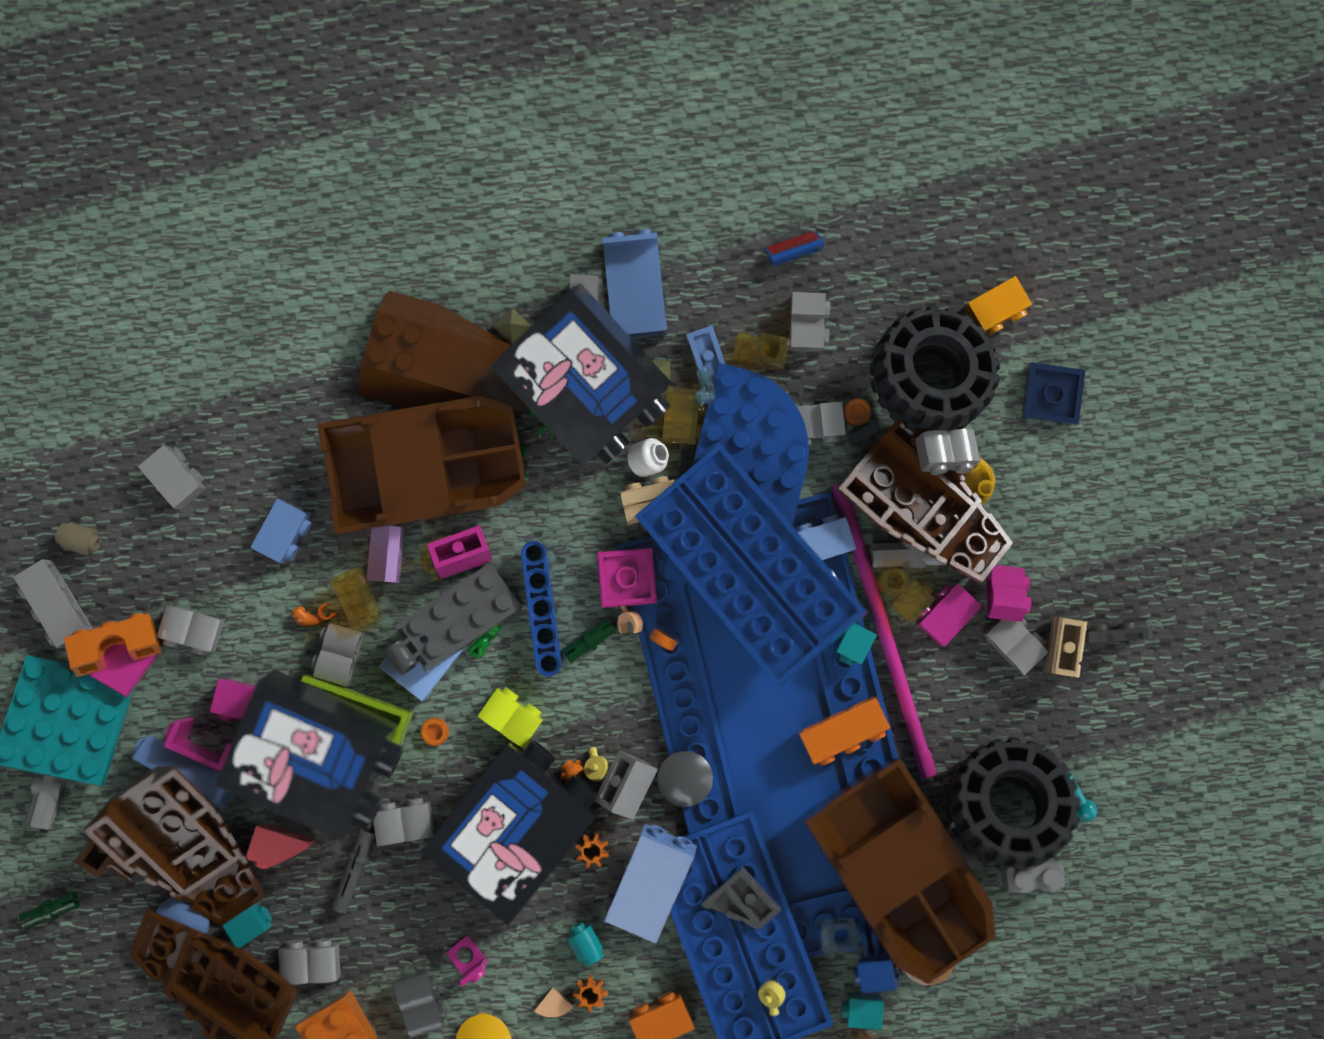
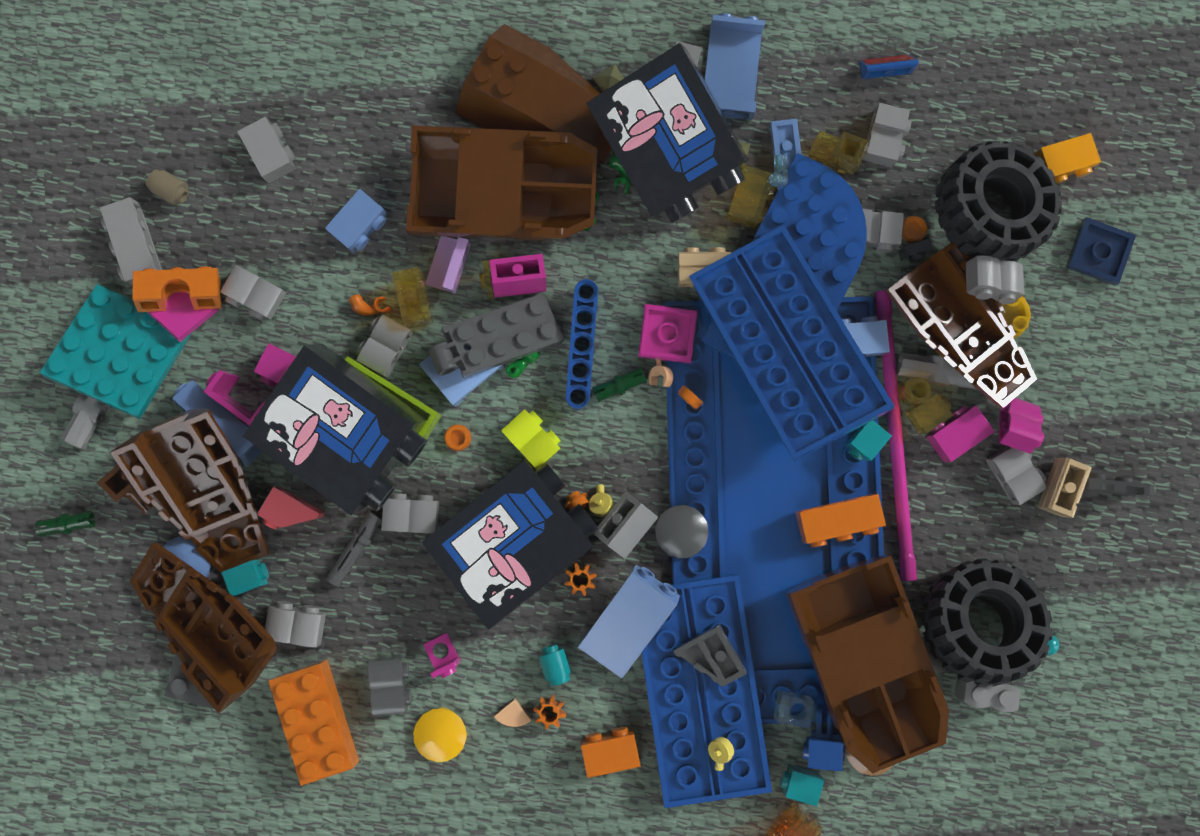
camera: 10 degrees right, 0 degrees up
white head [627,438,669,477] -> none

